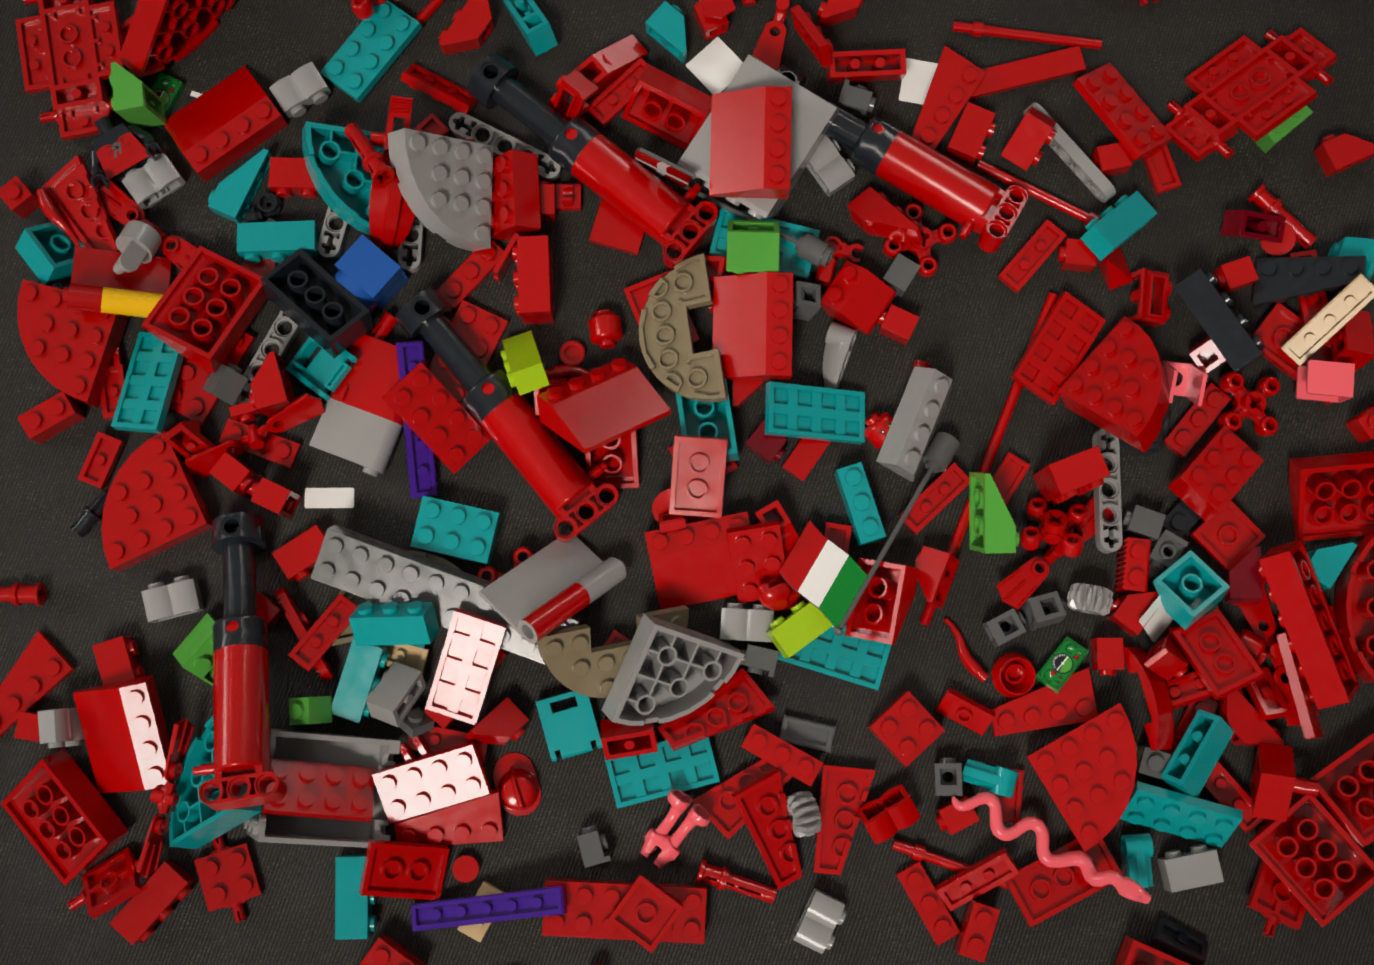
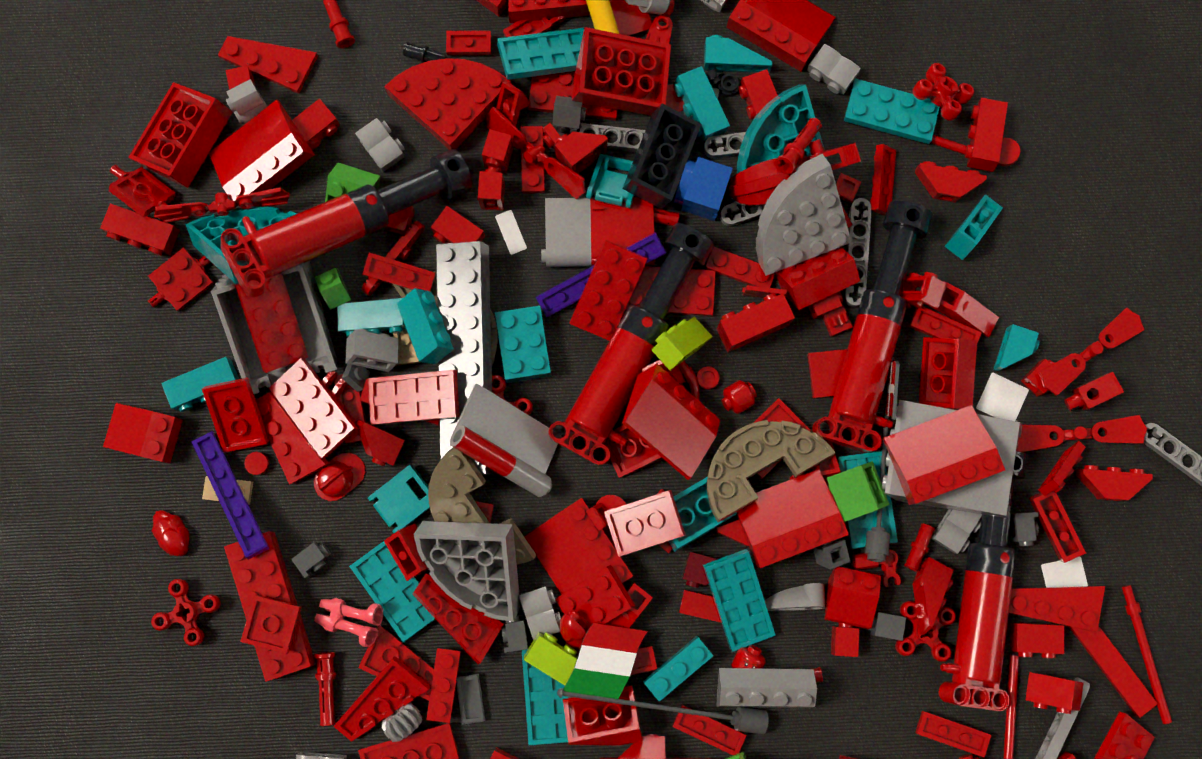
camera: 65 degrees right, 0 degrees up
none -> red pin [904,523,935,572]

